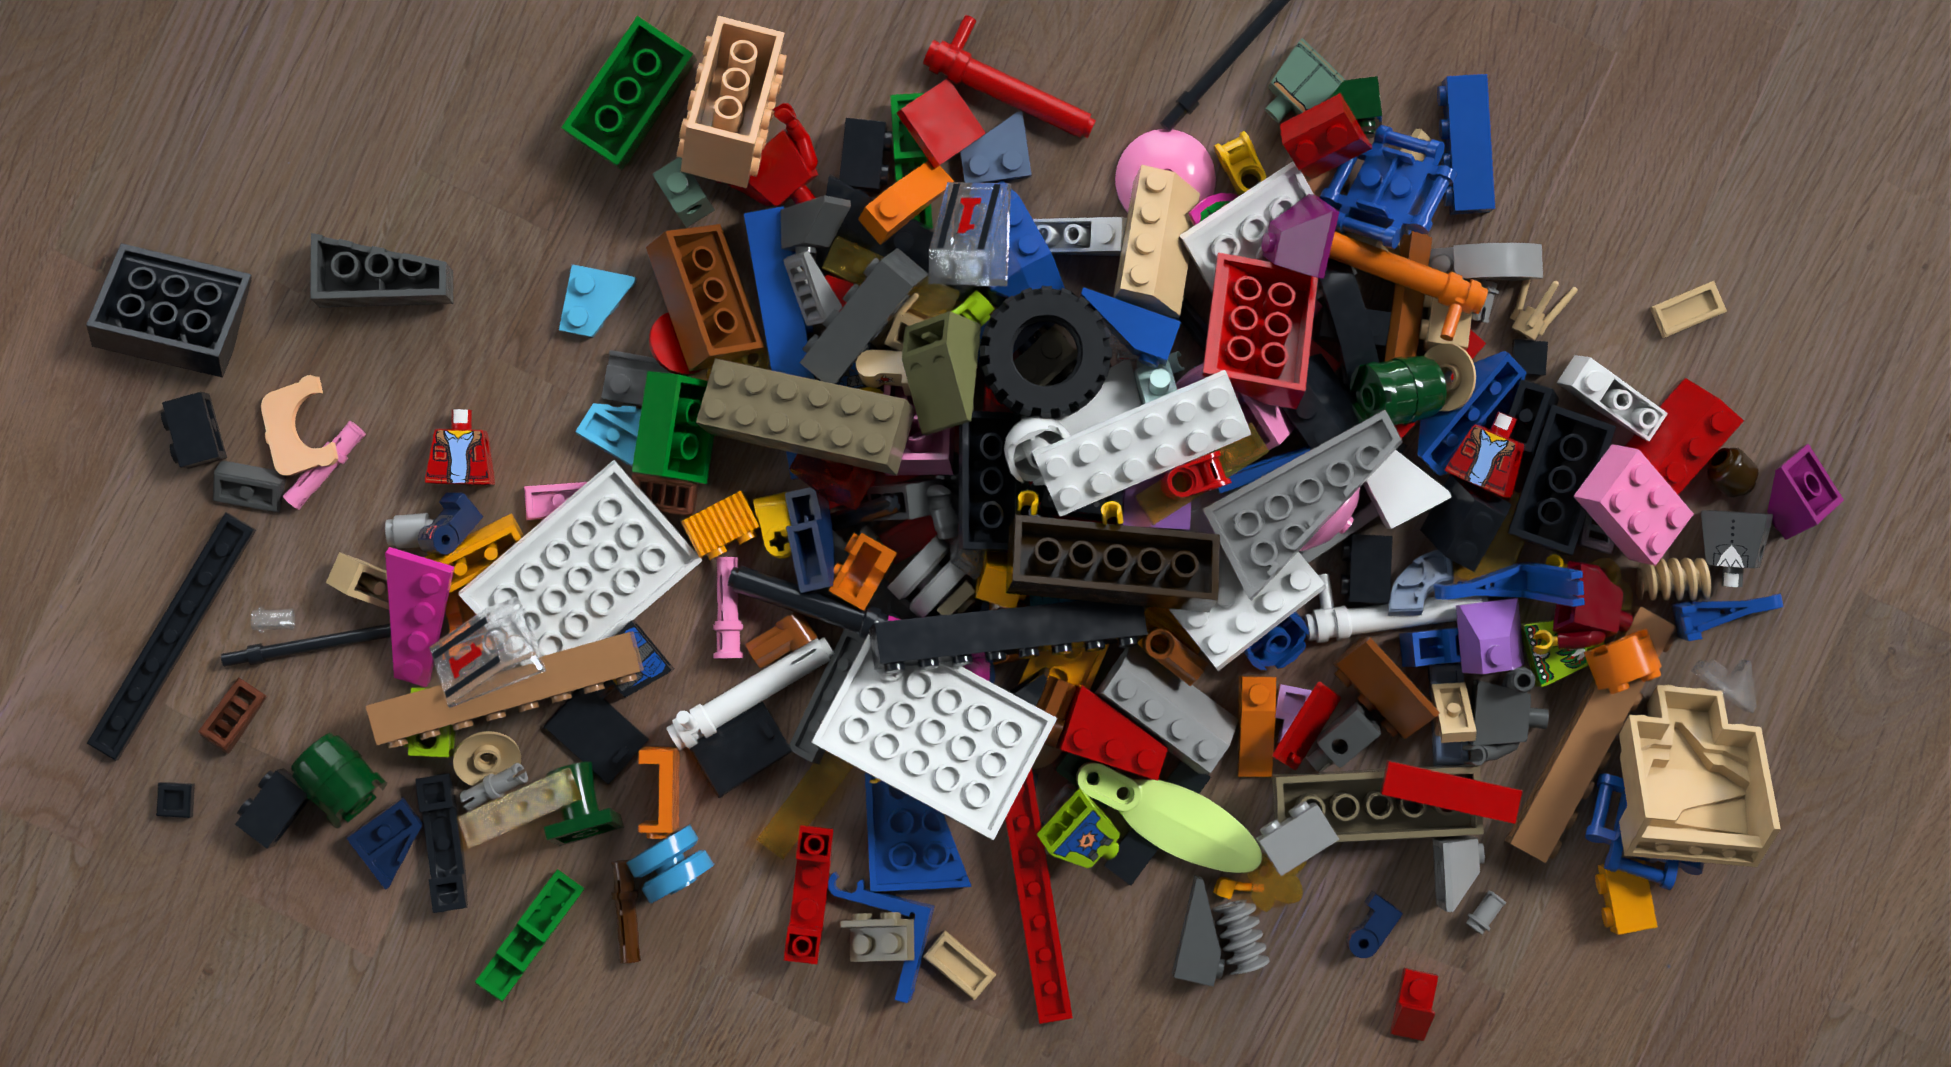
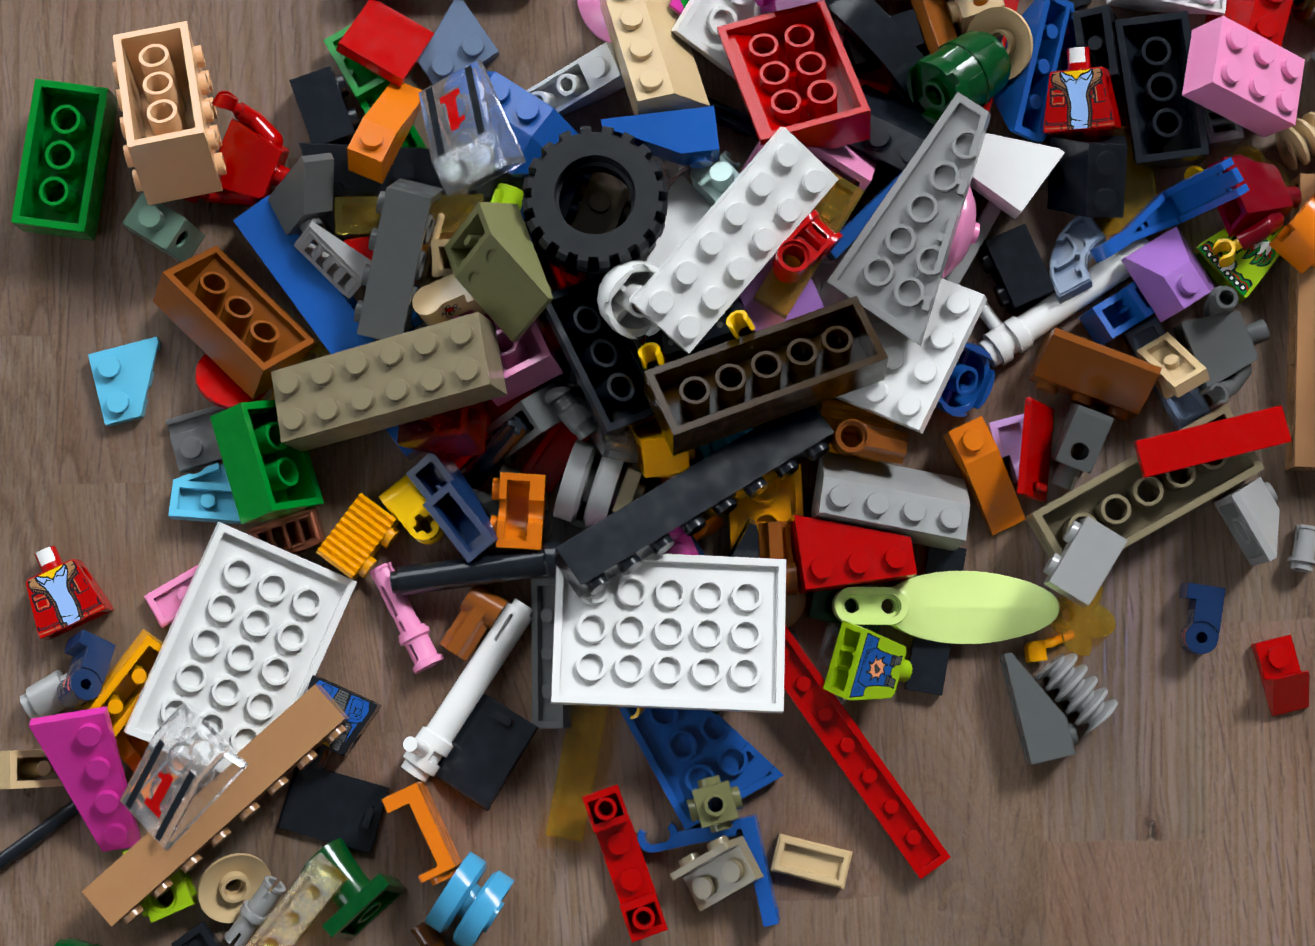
camera: 25 degrees left, 5 degrees down
none -> olive brick [686,775,744,833]

